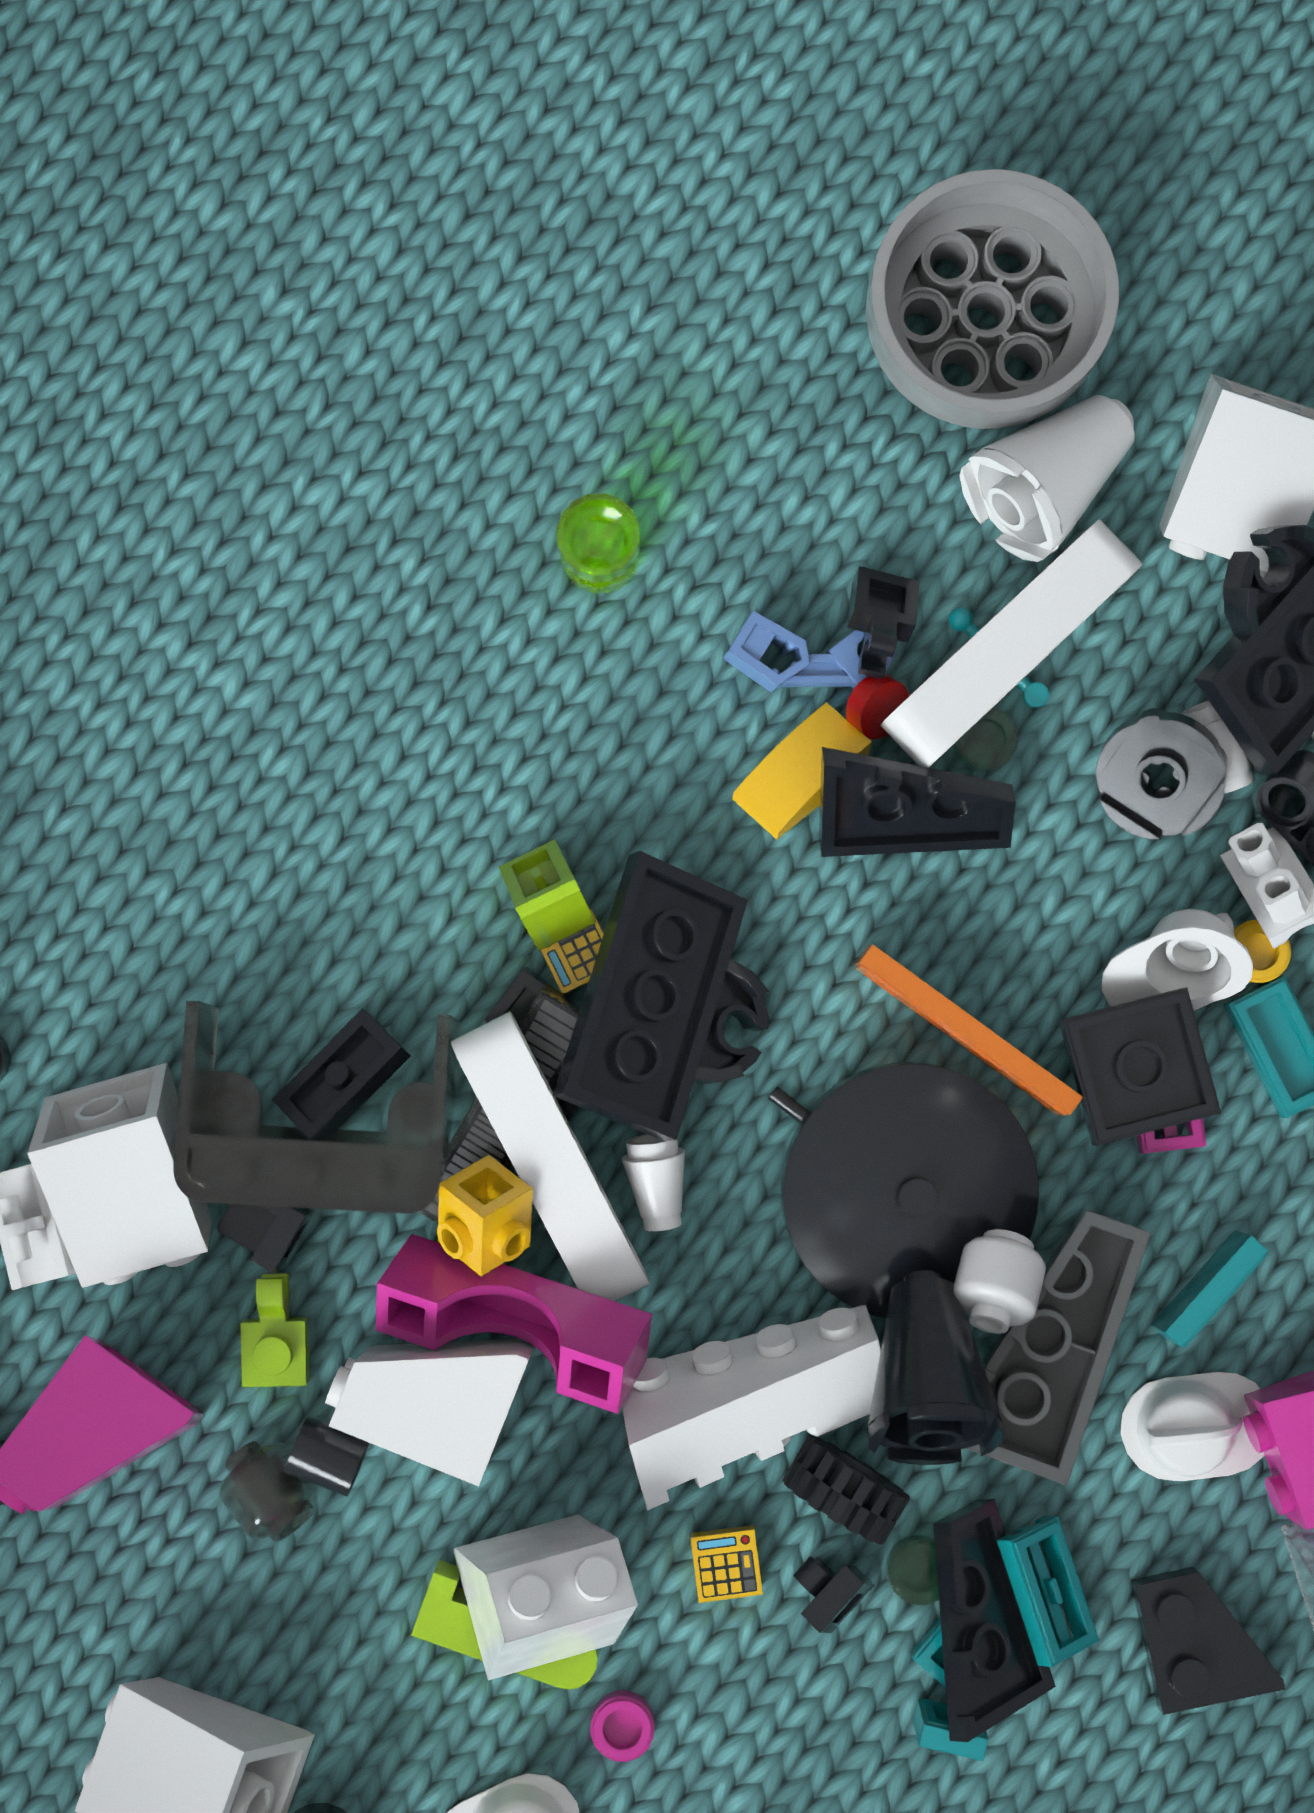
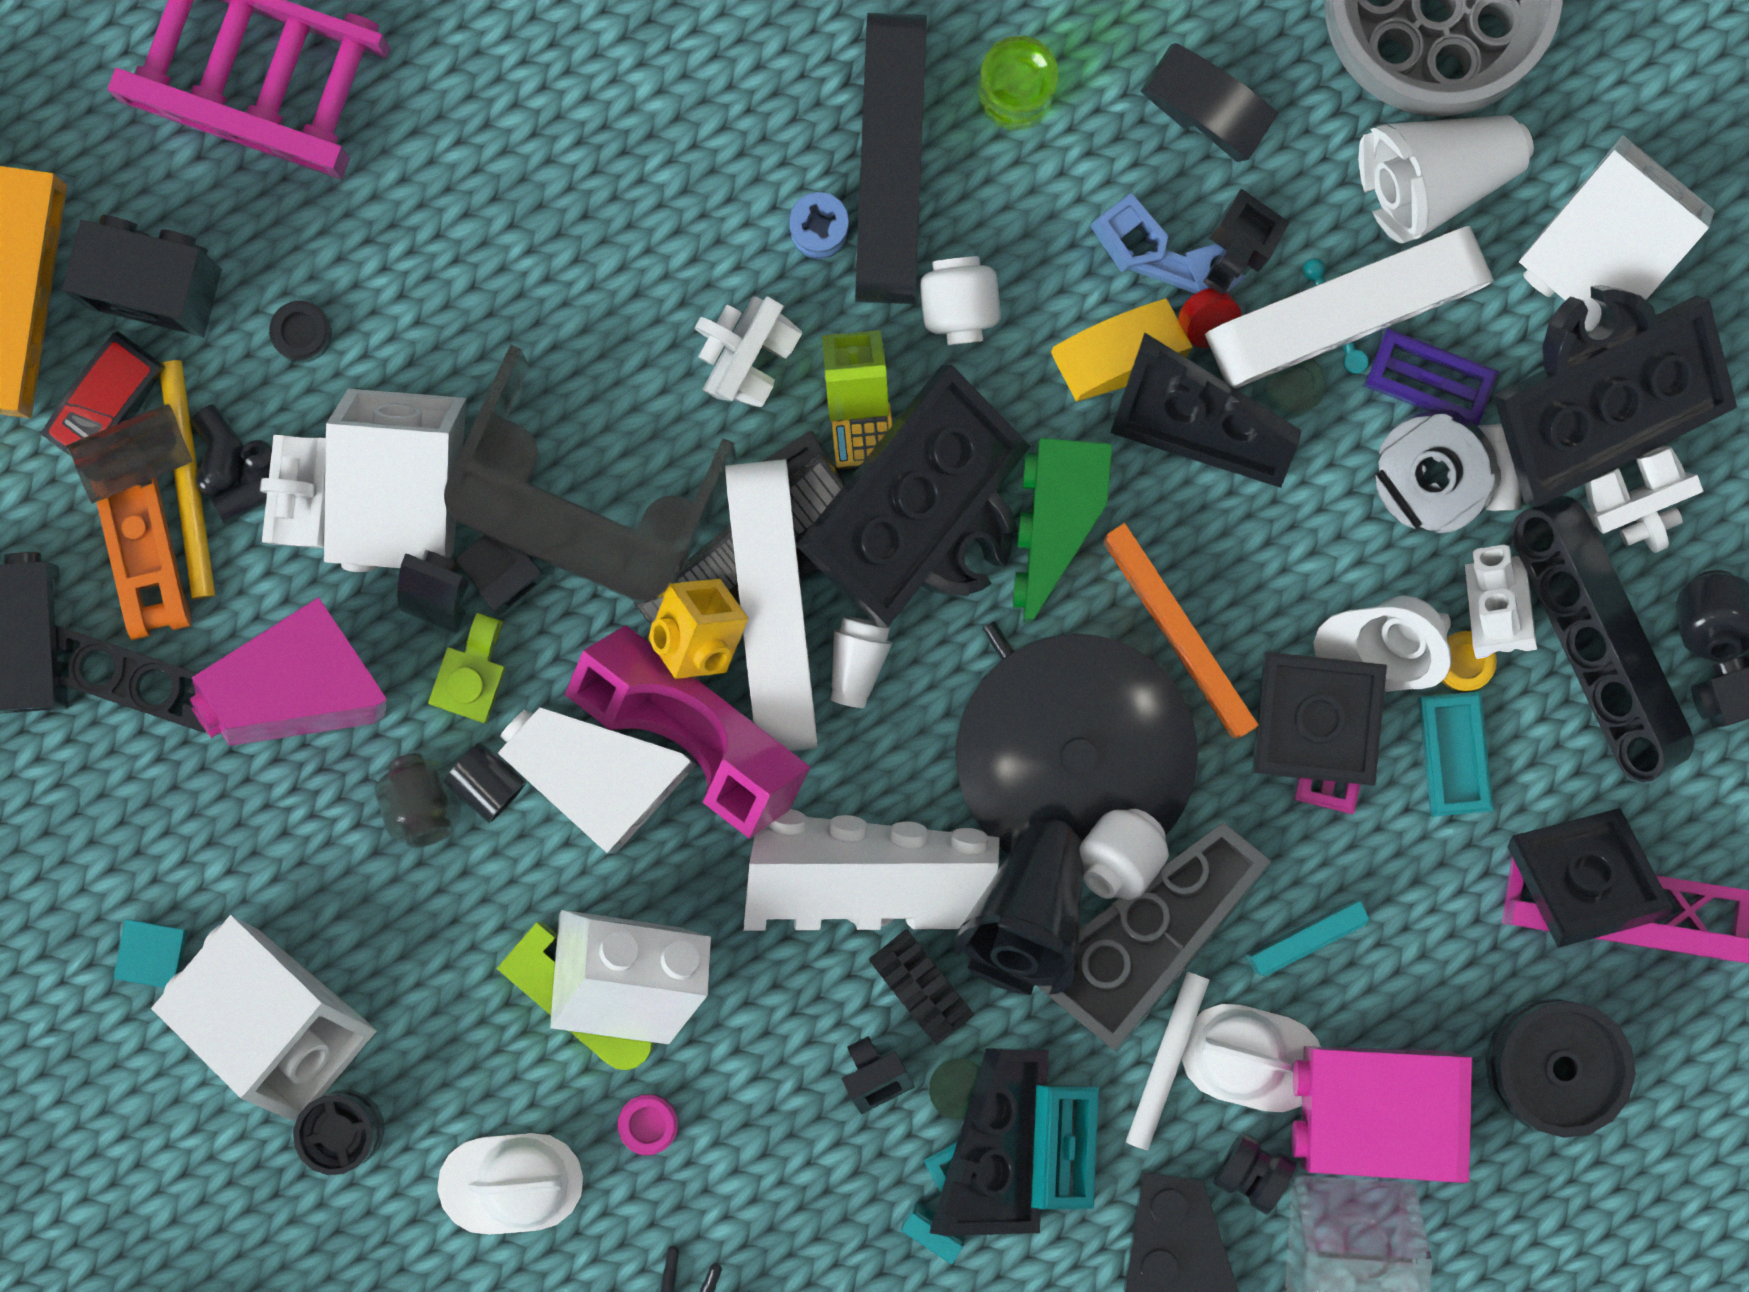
camera: 25 degrees right, 0 degrees up
black plate [272,1008,411,1148] -> none
yellow tile [690,1525,763,1603] -> none
none -> teal tile [113,919,188,988]
none -> black slope [397,550,469,633]
none -> white hips [694,297,802,407]
none -> medium blue wheel [789,192,849,259]
none -> black beam [855,13,927,304]
none -> white head [919,256,1001,345]
none -> green slope [1013,438,1112,623]
none -> white bar [1126,971,1210,1151]
none -> black slope [1140,43,1279,162]
none -> black wheel [1213,1131,1297,1215]
none -> dark purple tile [1364,328,1499,426]

